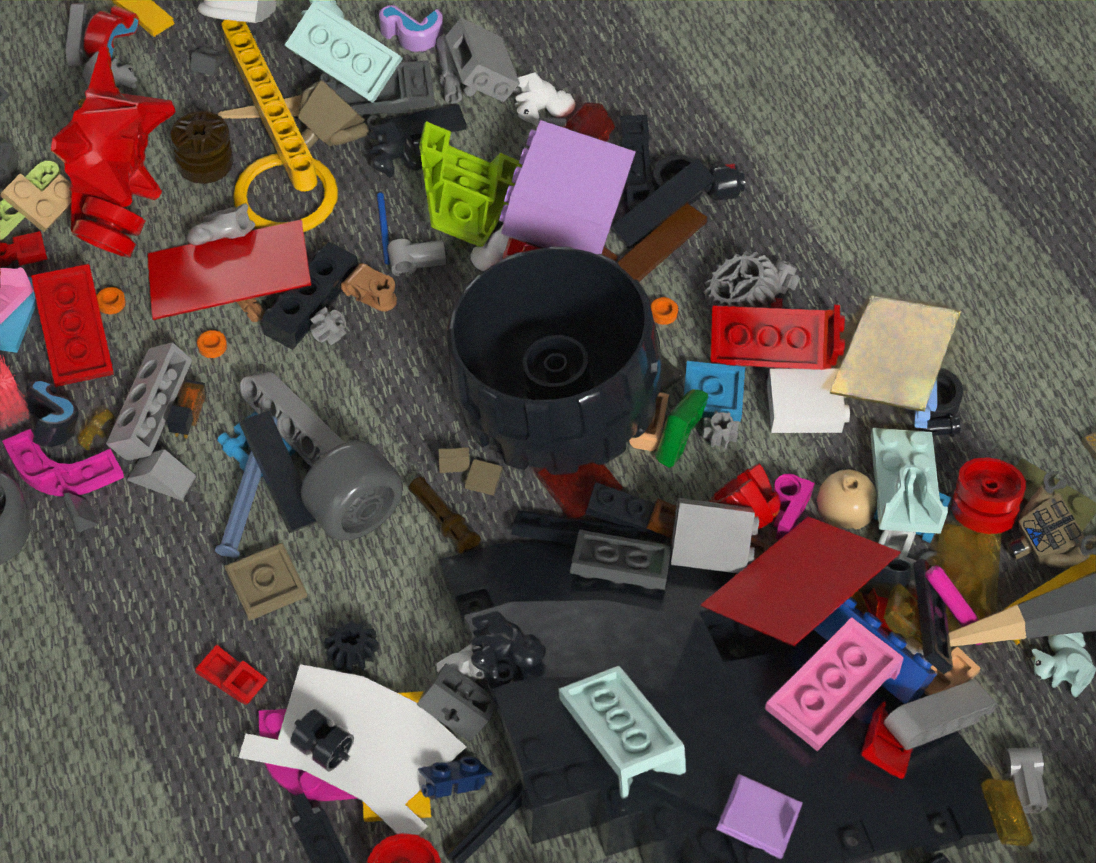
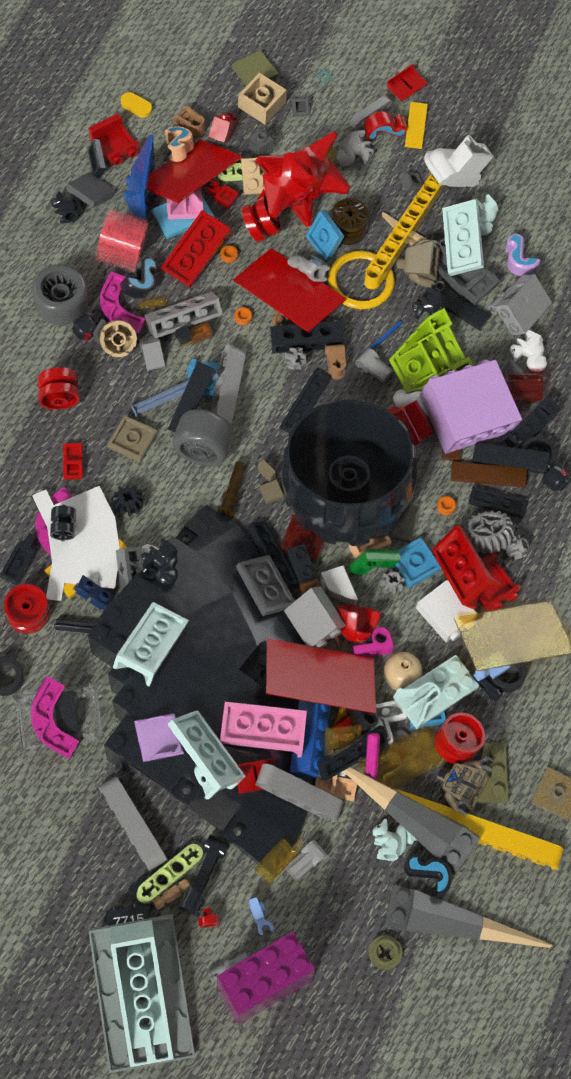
camera: 50 degrees right, 10 degrees up
none -> red wheel [37,367,80,410]
none -> black head [72,314,99,341]
none -> tan cylinder [99,320,137,357]
none -> light aqua plate [168,710,246,799]
none -> black tile [279,370,331,433]
none -> dark azure plate [306,210,344,262]
none -> white slope [320,565,358,605]
none -> black tile [468,486,528,519]

